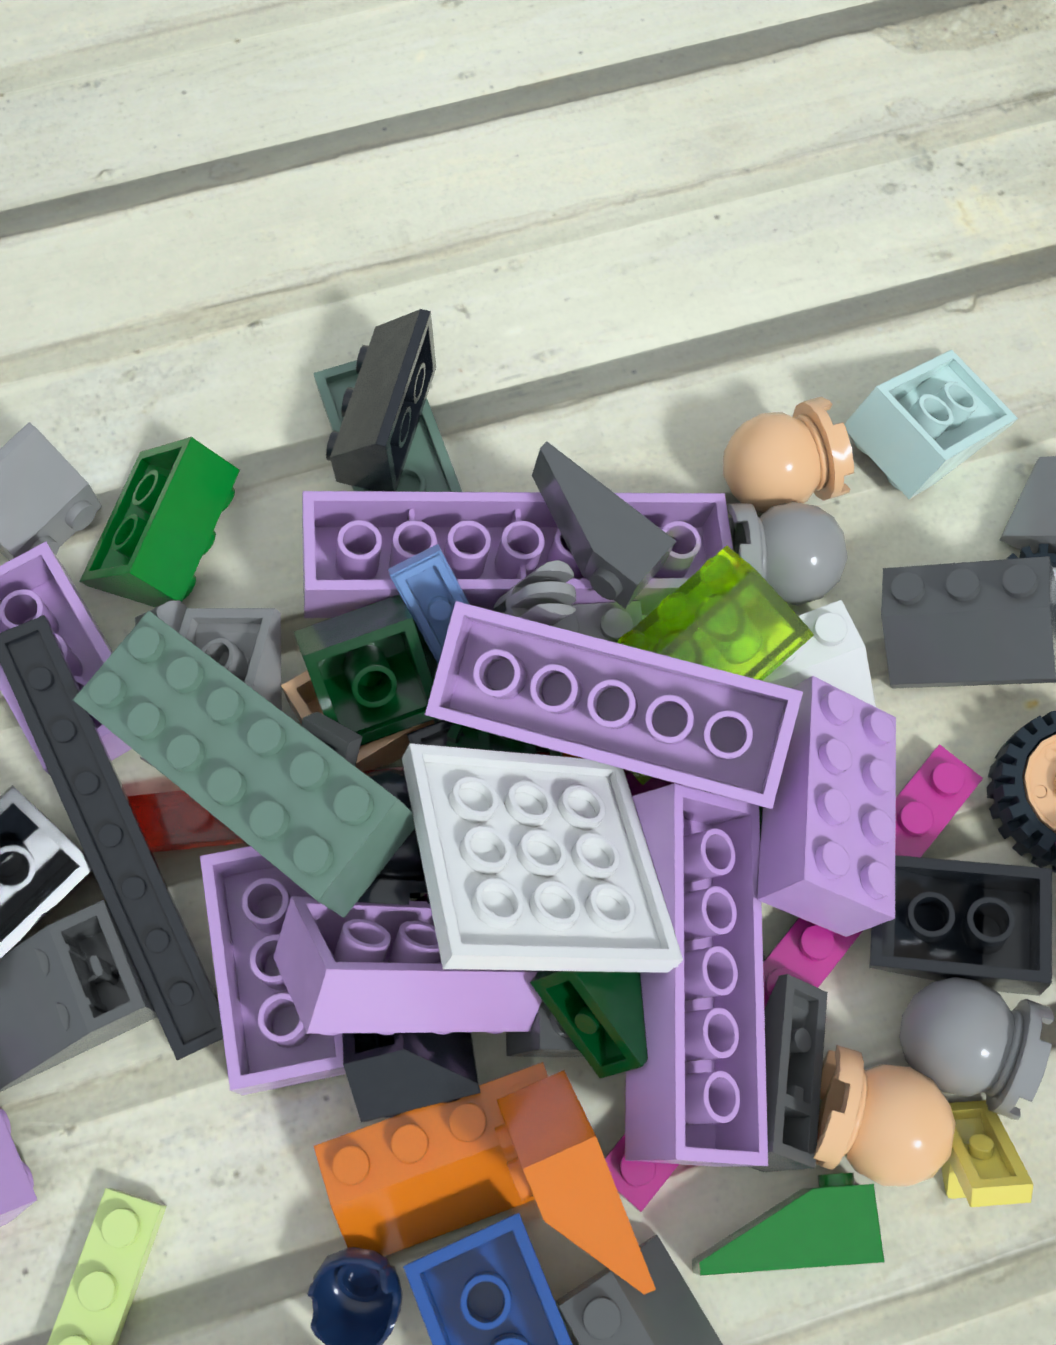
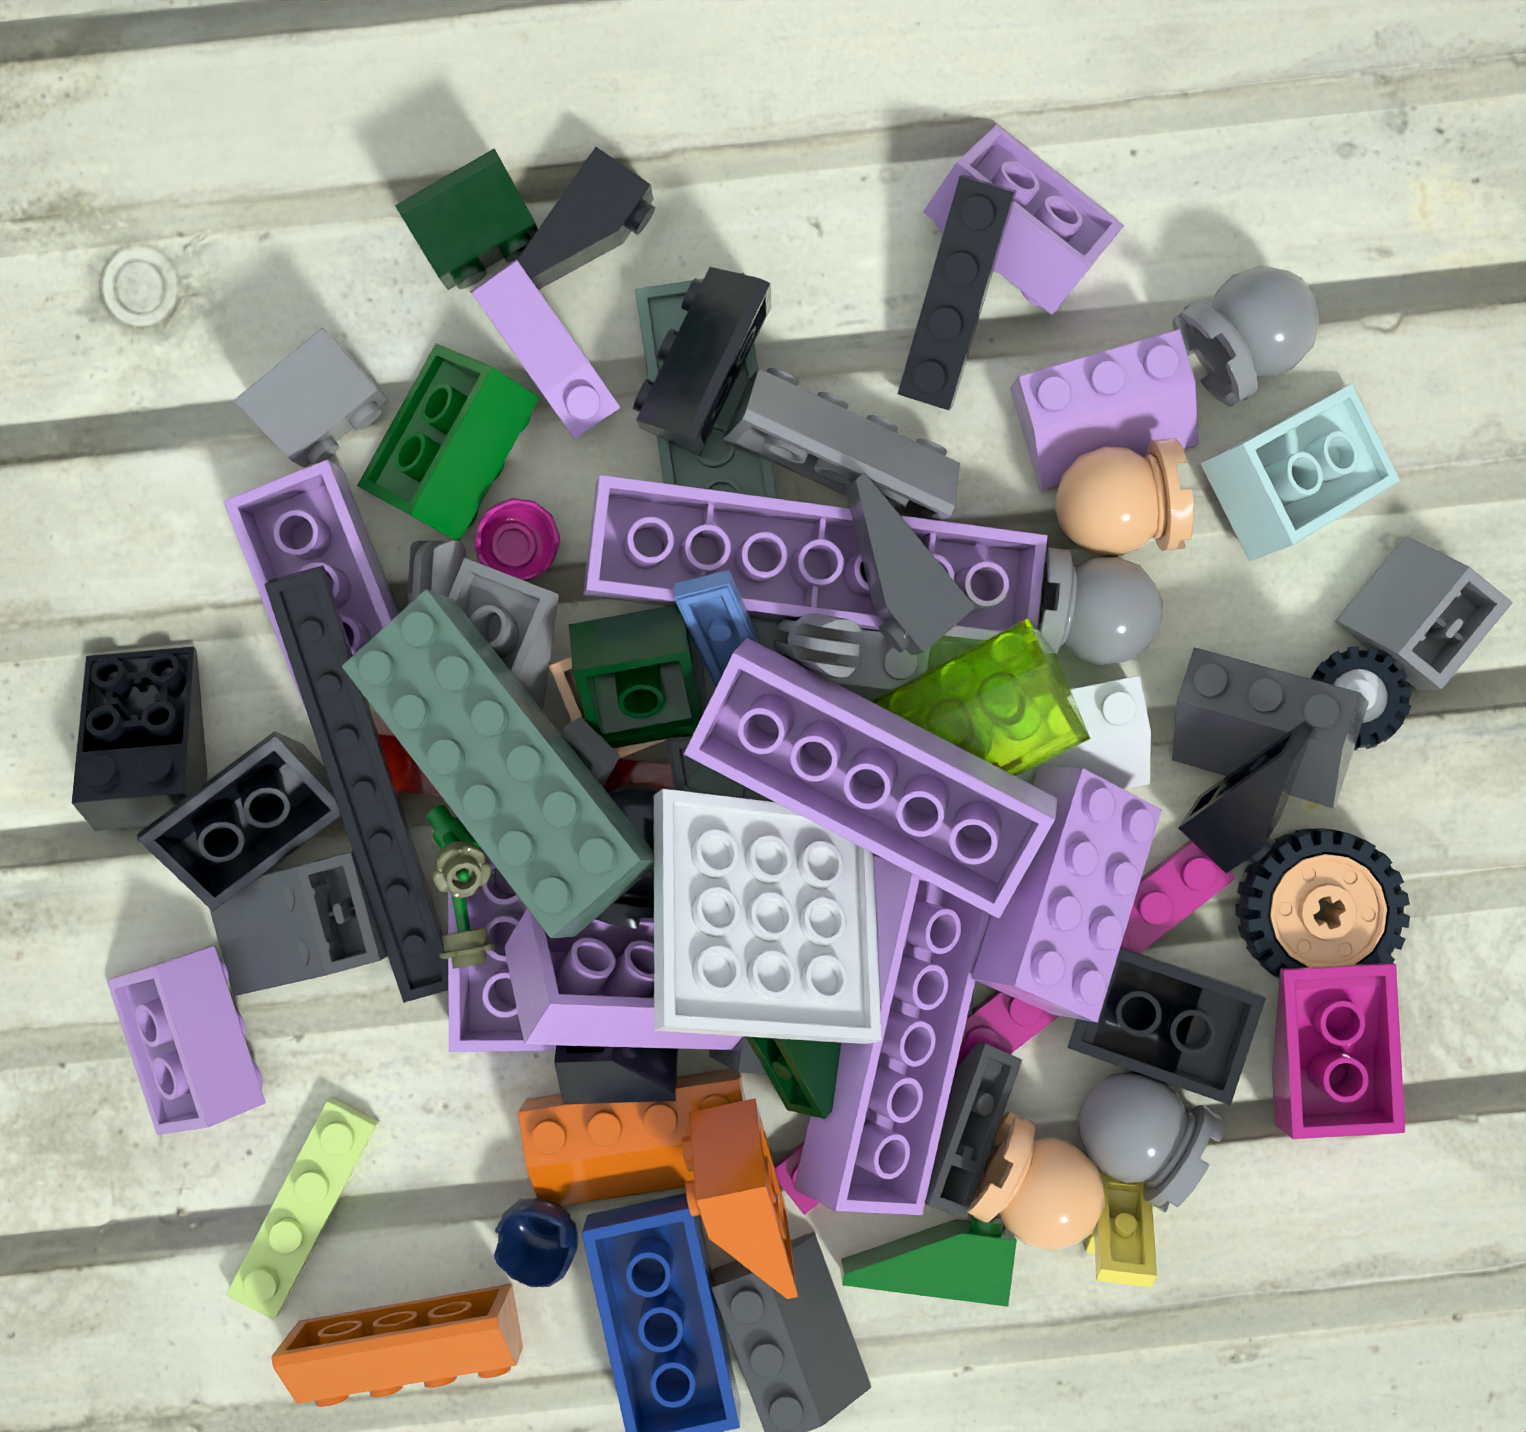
camera: 10 degrees right, 20 degrees up
none -> dark green slope [395,148,538,290]
none -> olive plant [426,805,496,969]
none -> lavender slope [470,260,621,439]
none -> dark pink hair [474,498,560,582]
none -> black slope [517,147,655,290]
none -> light grey slope [723,368,960,521]
none -> black plate [898,175,1017,410]
none -> lavender slope [923,124,1124,315]
none -> lavender slope [1010,329,1199,492]
none -> light grey tile [1172,265,1320,407]
none -> black slope [1178,721,1313,873]

